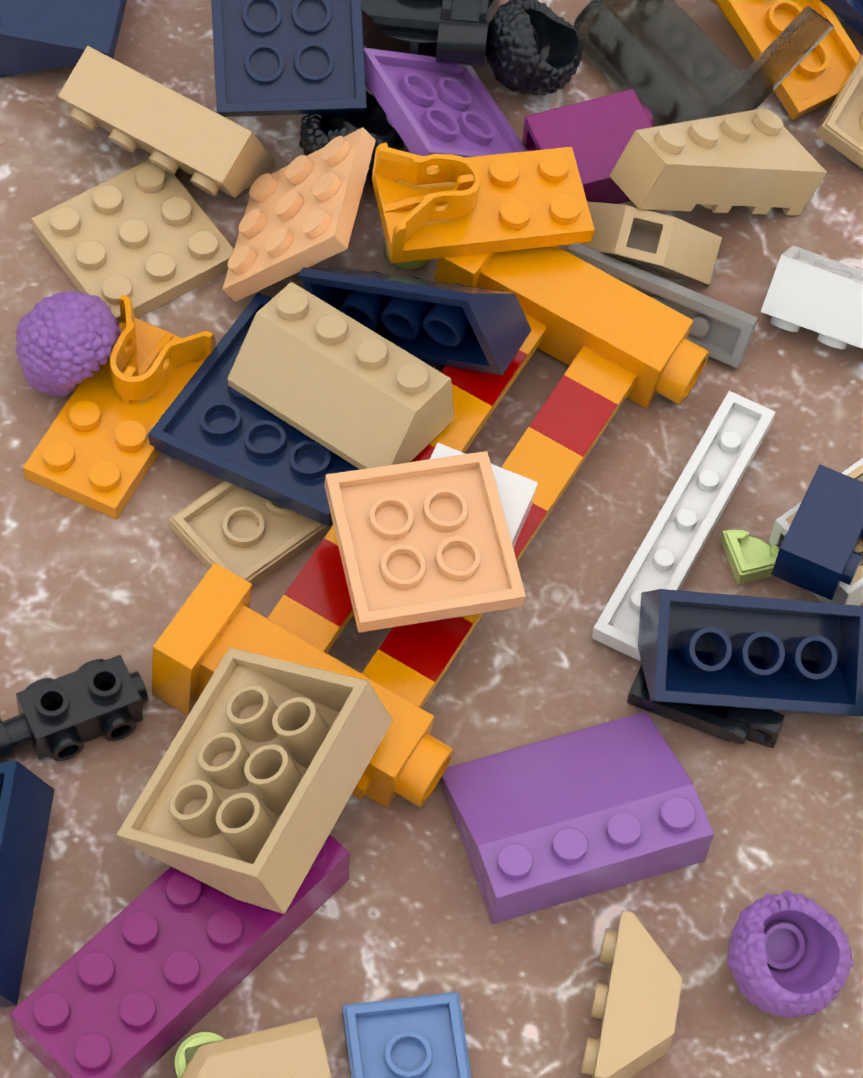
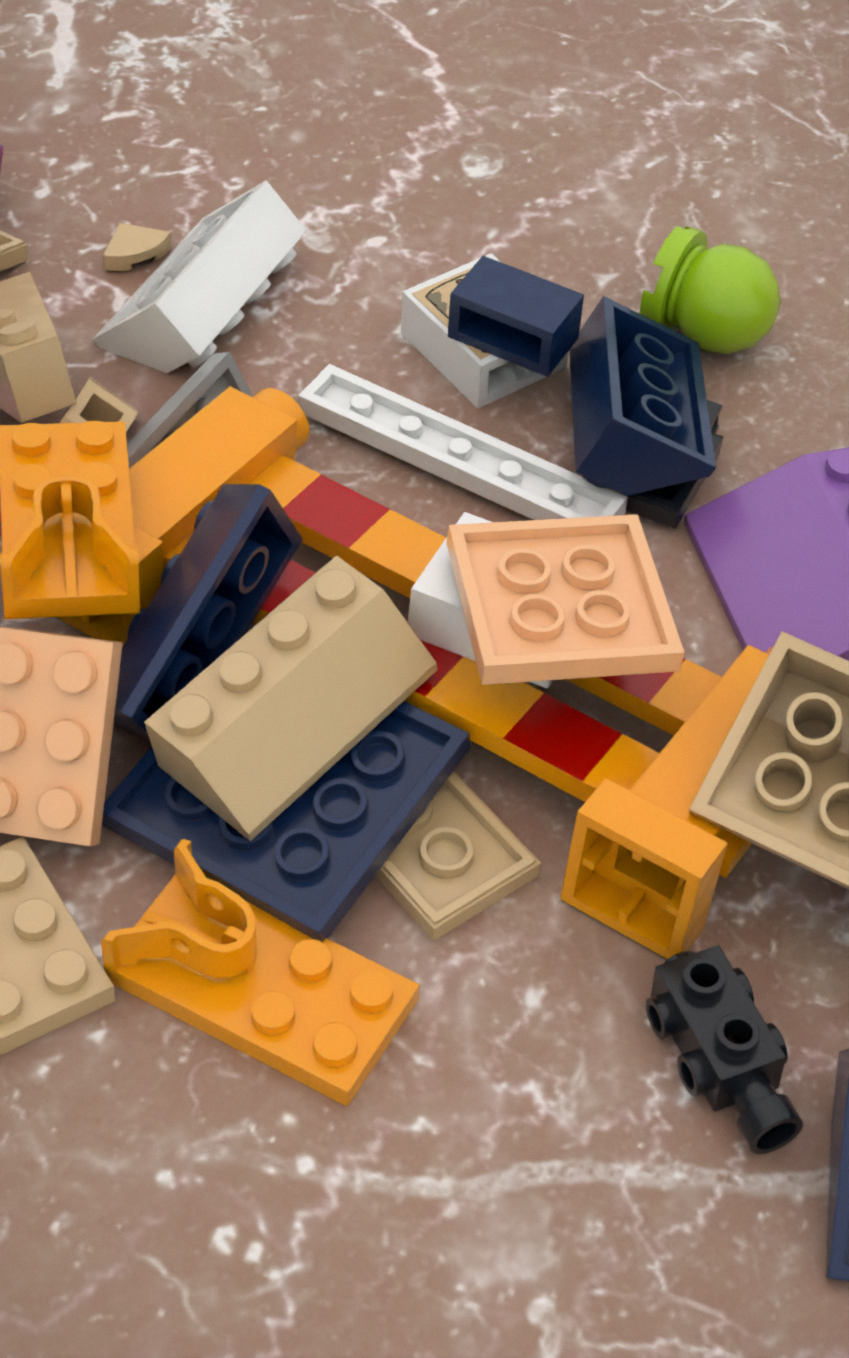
camera: 85 degrees left, 10 degrees down
medium lavender hair [15,291,121,397] -> none
yellowish green tile [720,530,780,585] -> none

